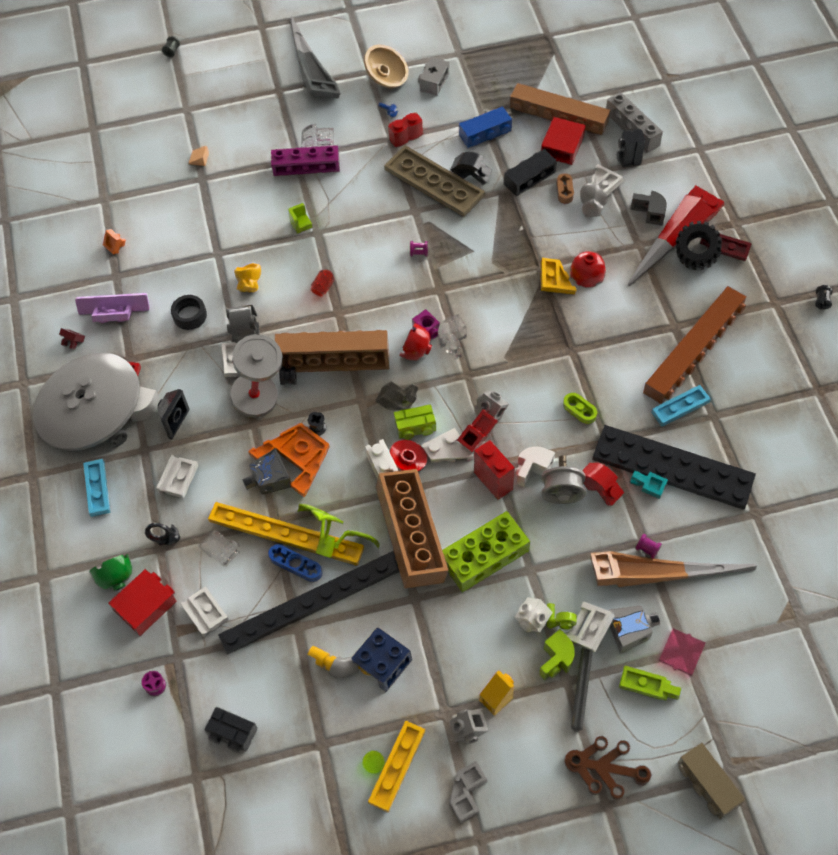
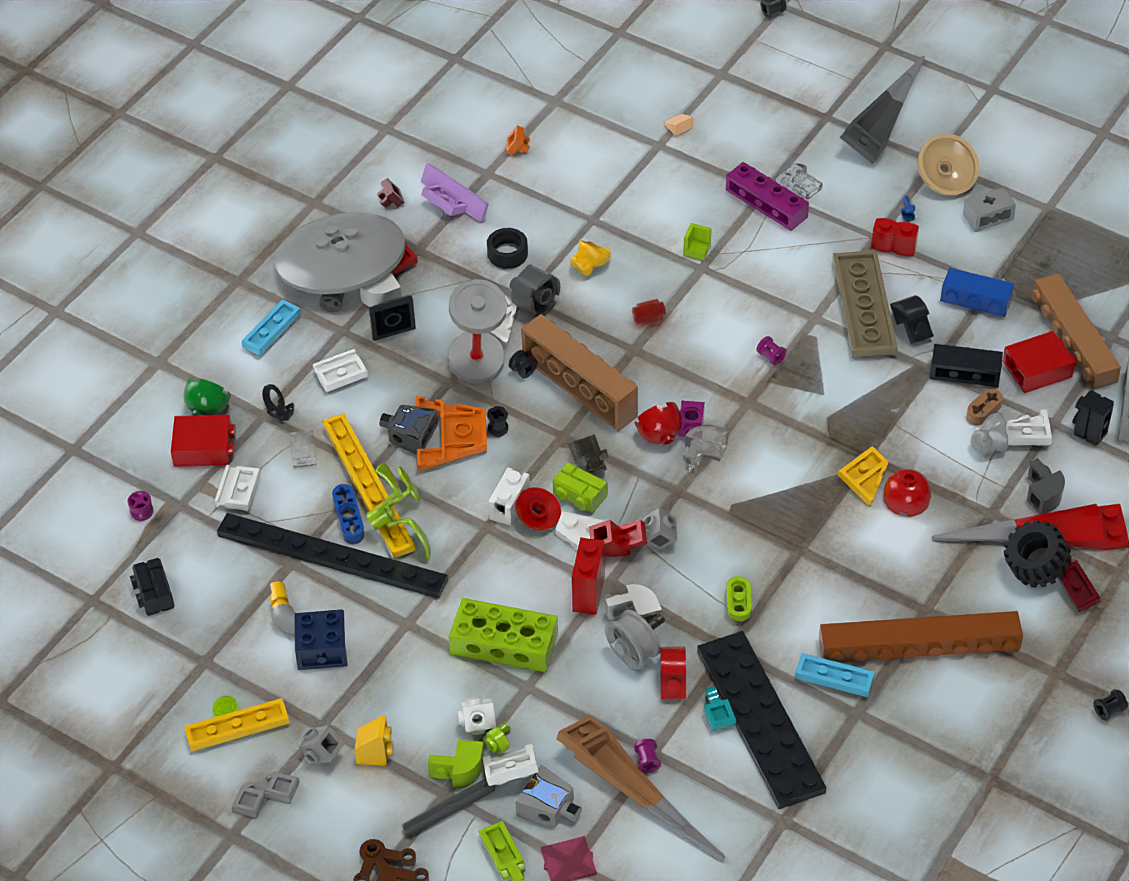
camera: 45 degrees right, 10 degrees down
medium nougat brick [376,469,448,589] -> none

